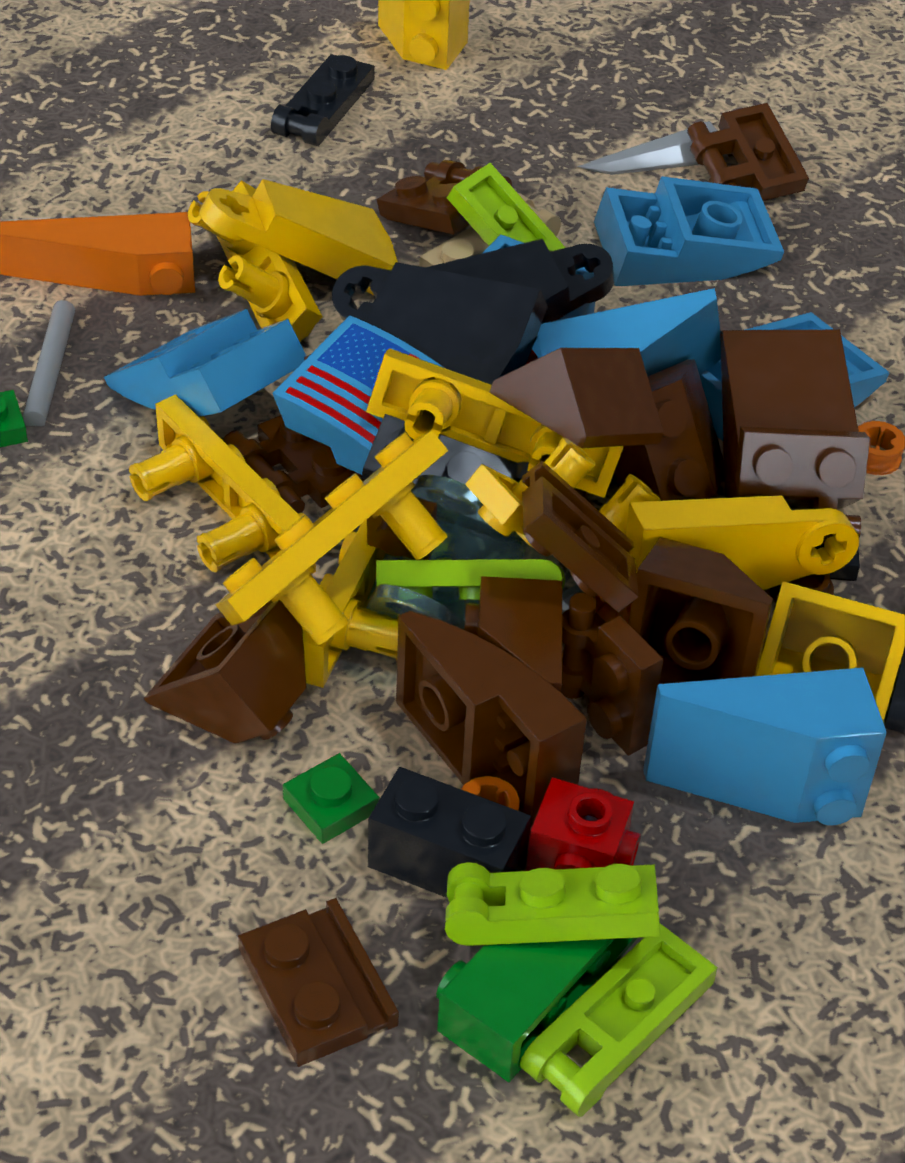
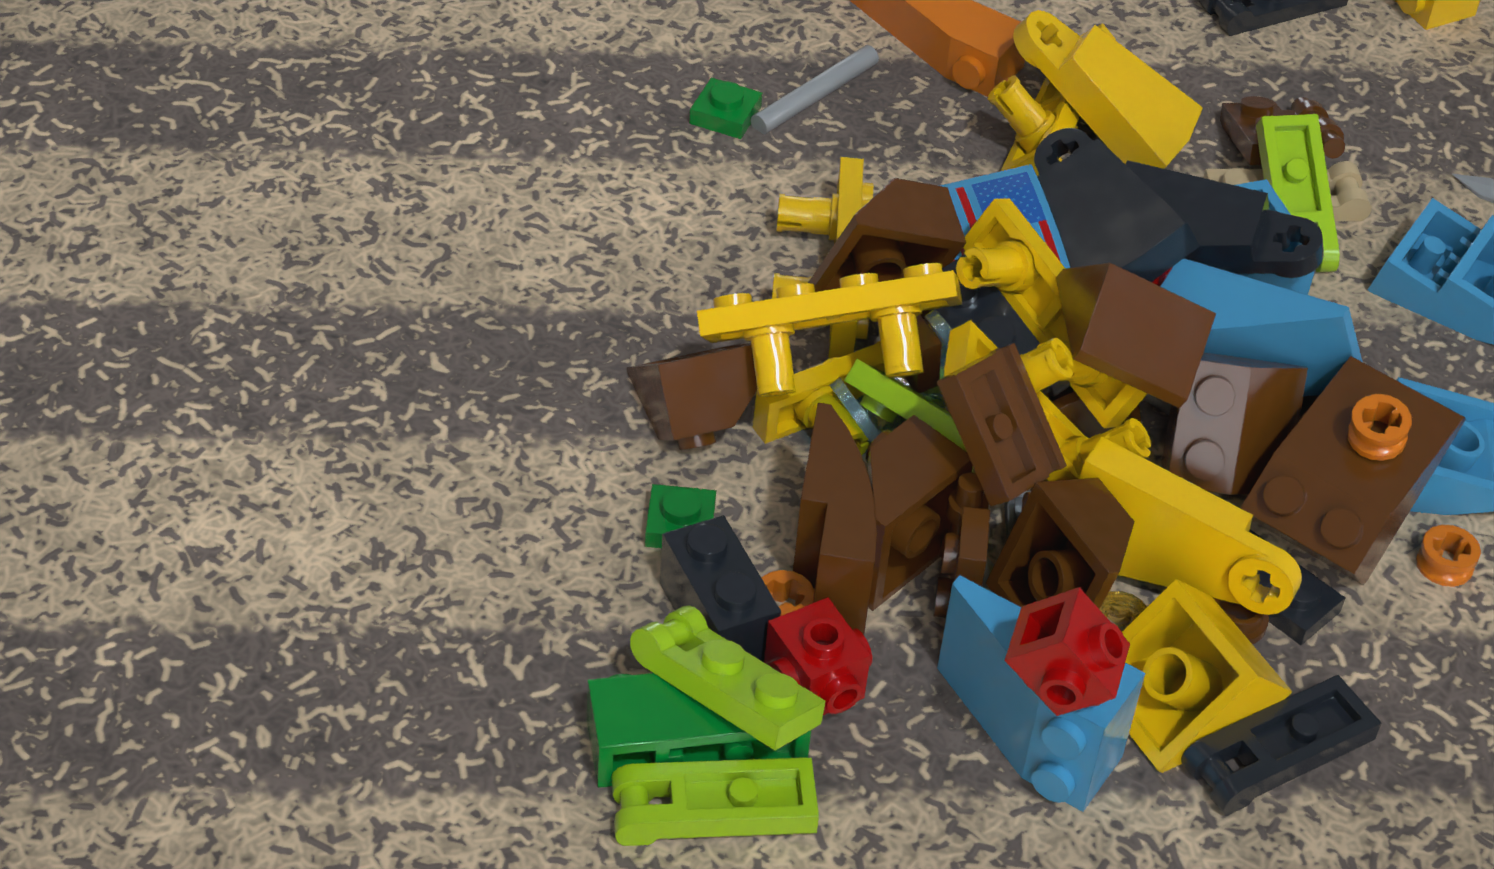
camera: 40 degrees right, 0 degrees up
dark azure slope [104,309,306,416] -> none
reddish brown plate [238,898,399,1067] -> none
plate [735,426,870,545] -> none
none -> reddish brown slope [808,178,966,292]
none -> red brick [1004,587,1130,716]
none -> orange bush [1348,394,1412,461]

